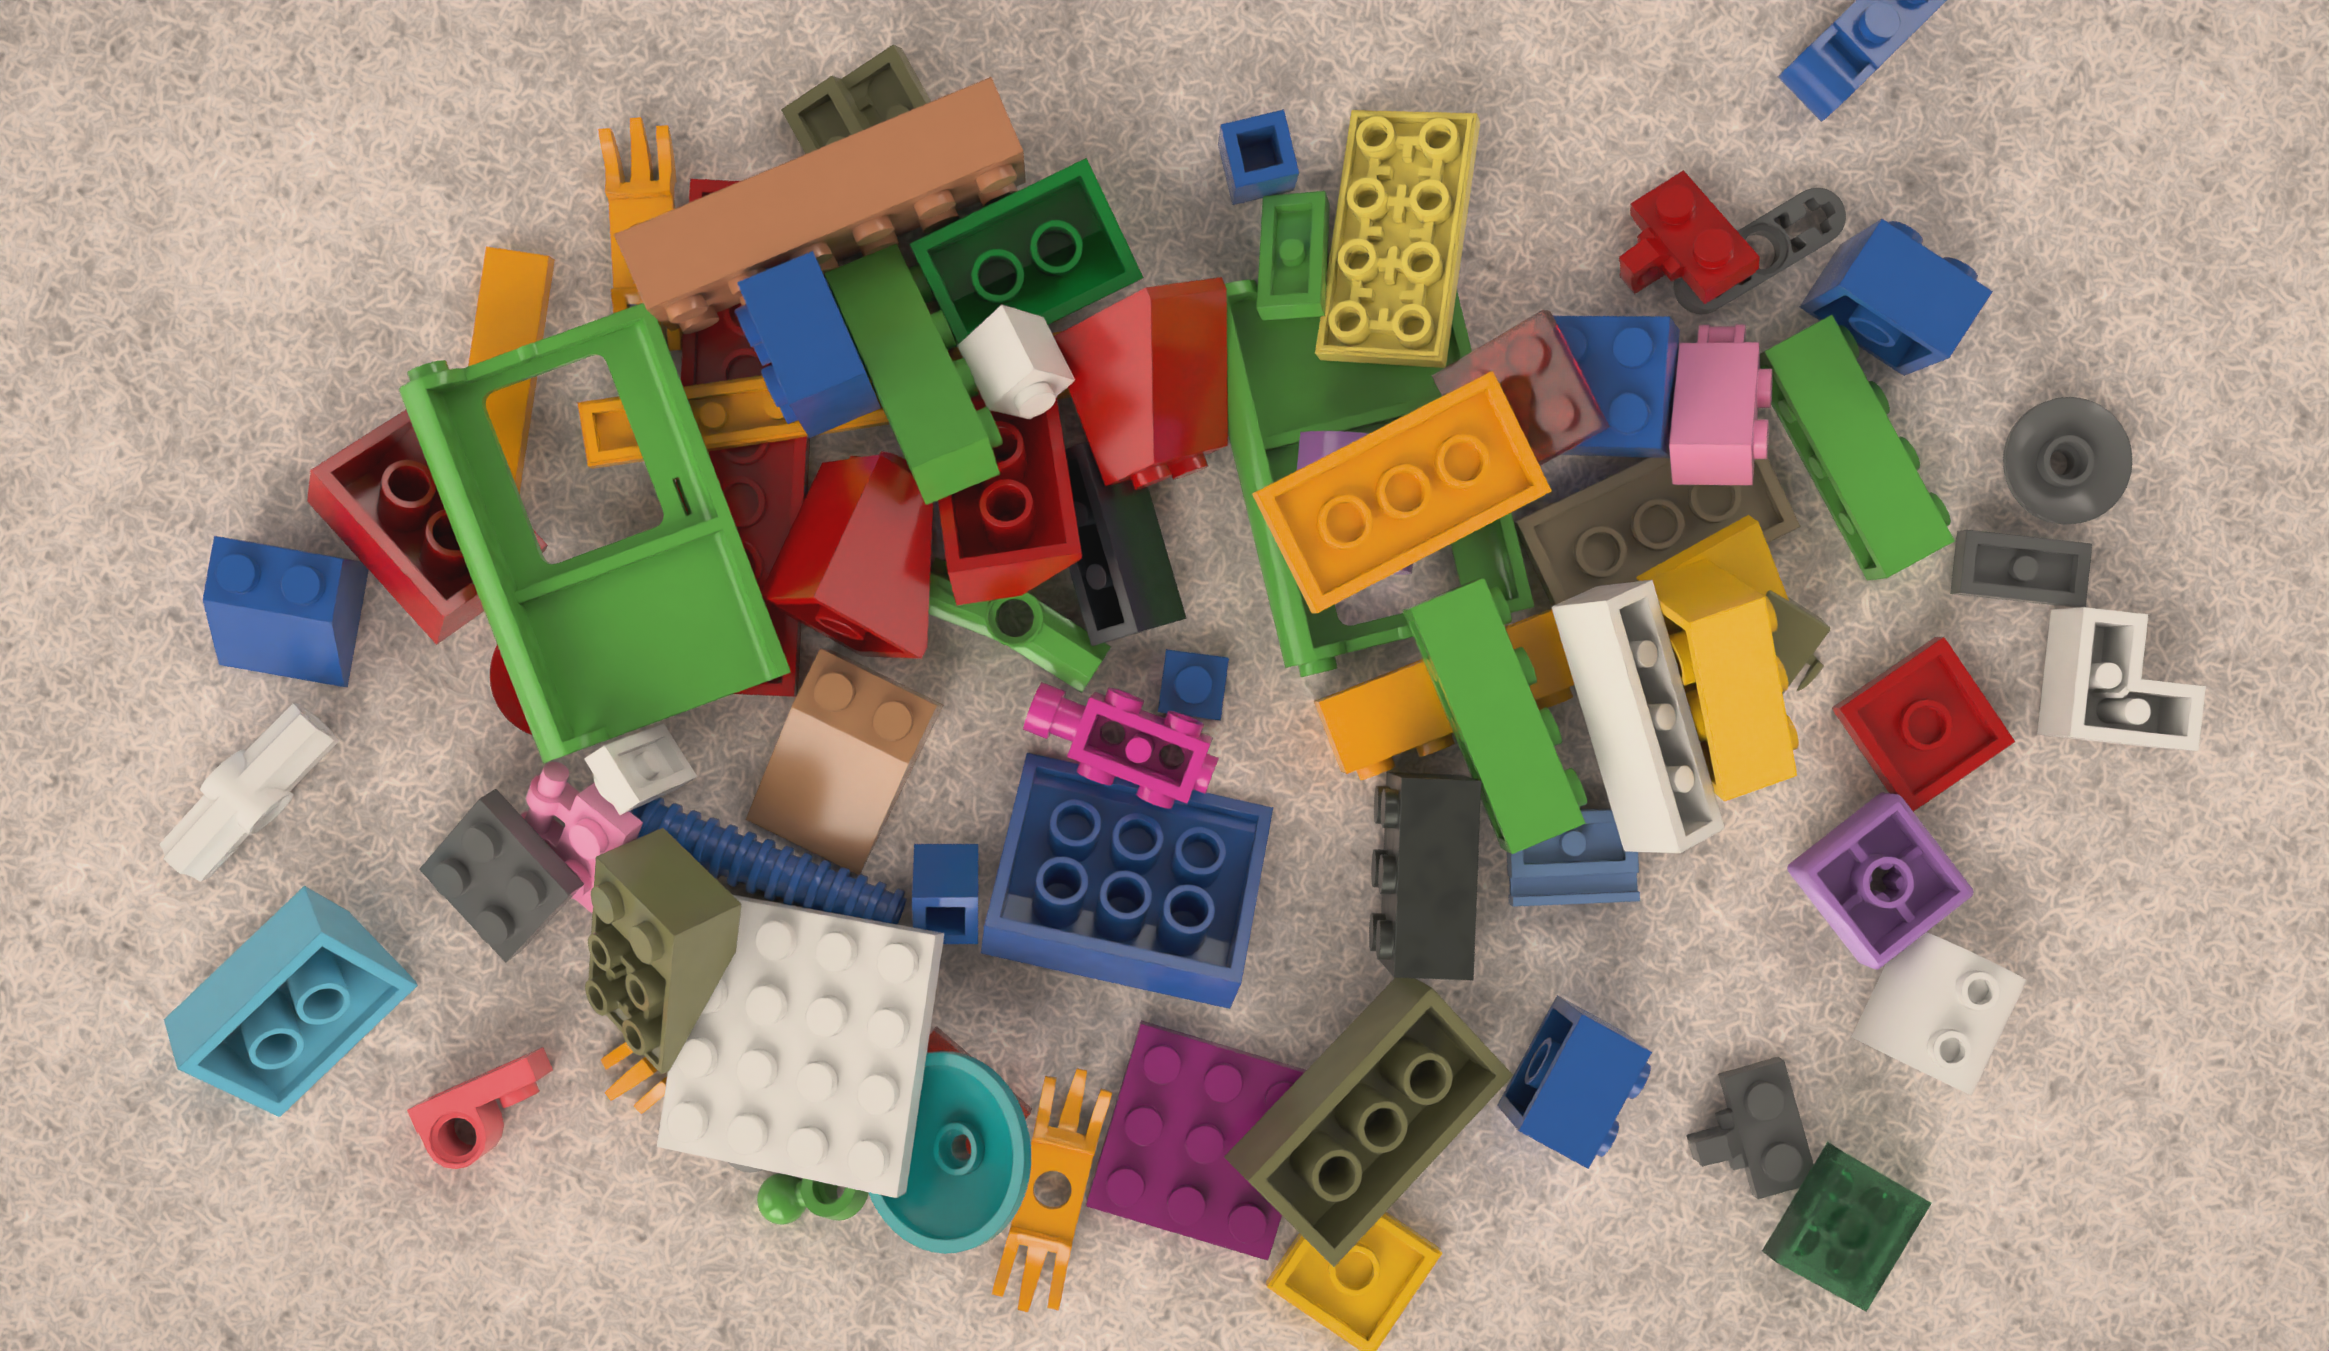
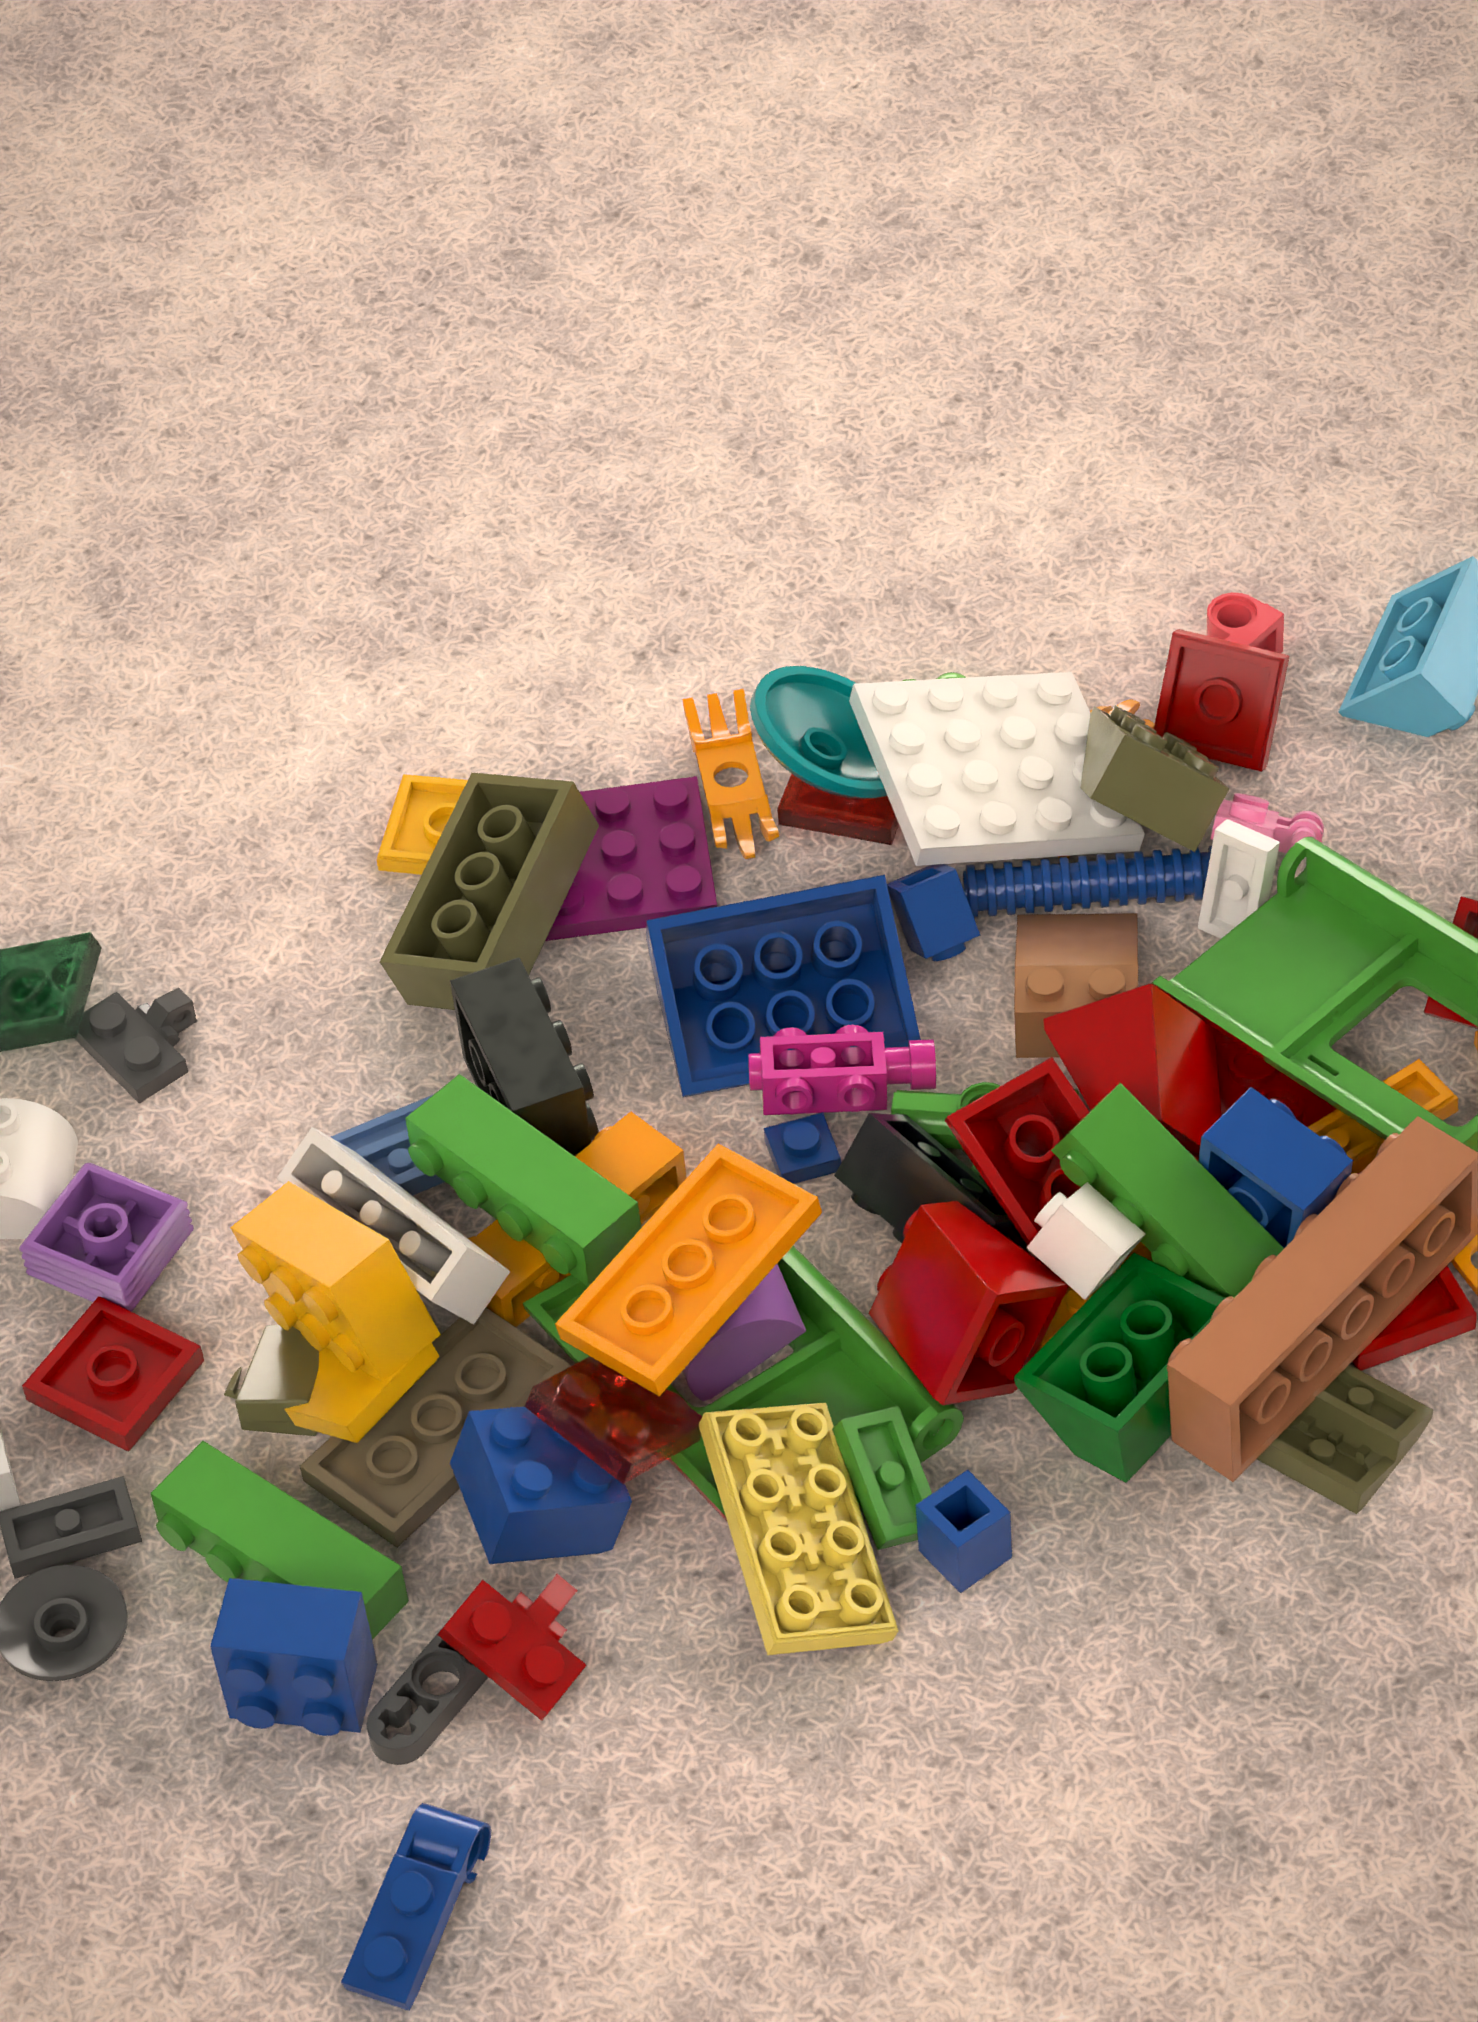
camera: 160 degrees right, 40 degrees down
dark grey plate [419,789,584,963] -> none
blue brick [1497,995,1652,1169] -> none
bright pink brick [1669,324,1772,485] -> none
none -> red plate [1154,629,1290,772]

